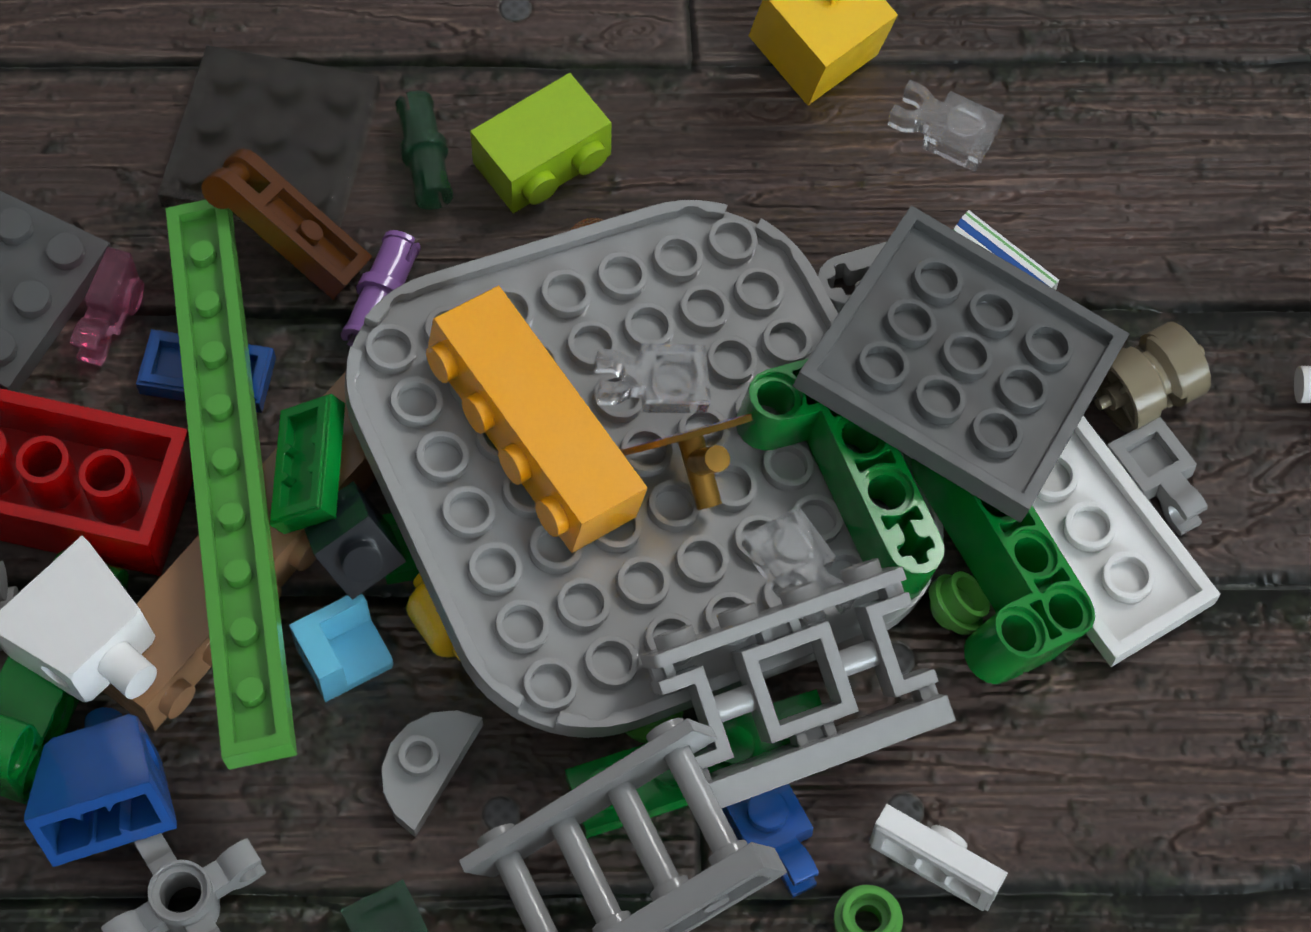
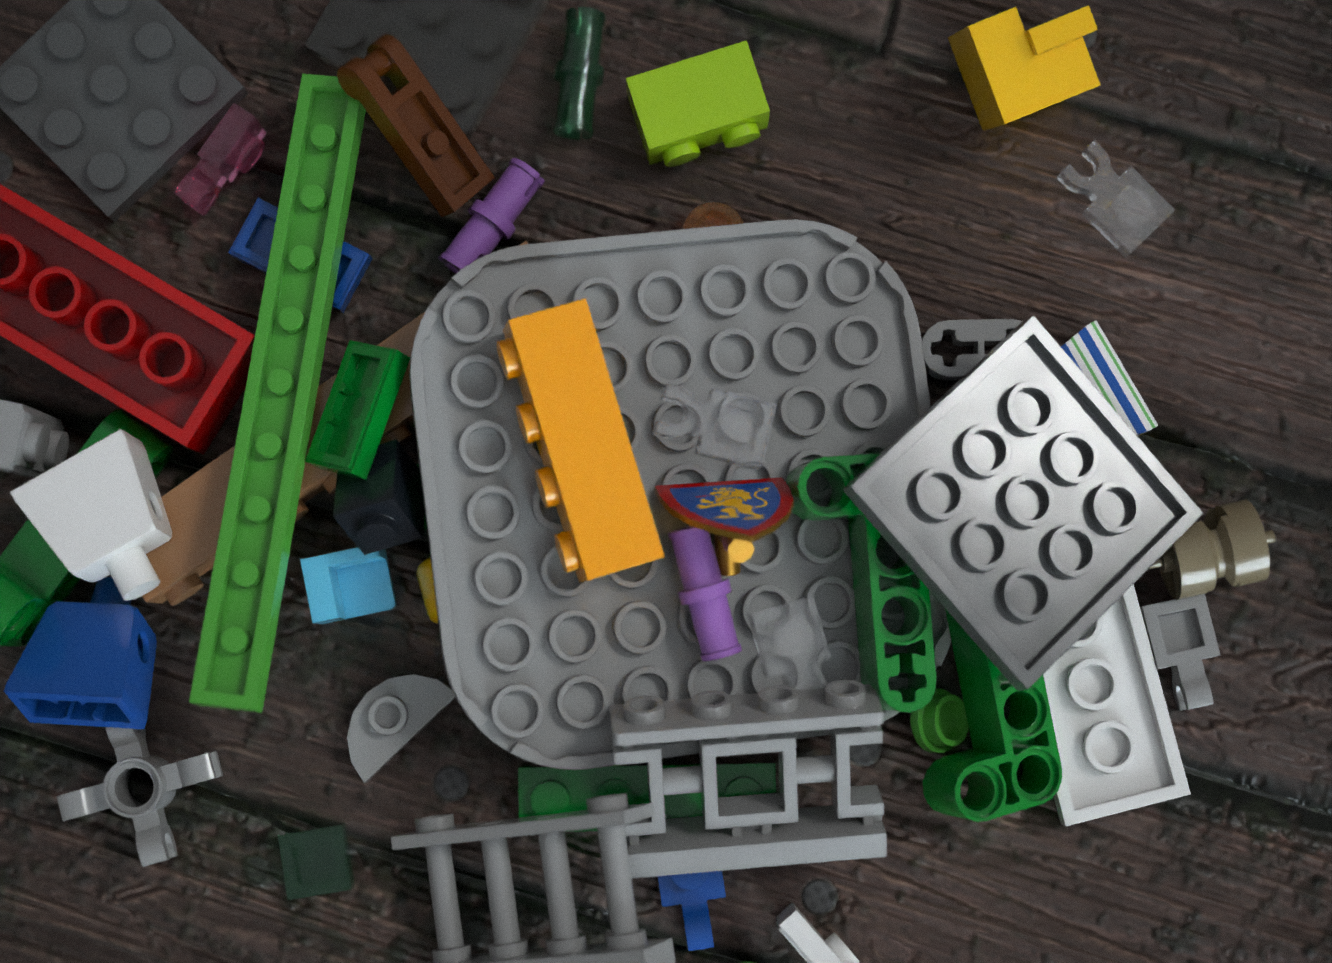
camera: 20 degrees right, 20 degrees up
none -> medium lavender pin [668,526,742,662]

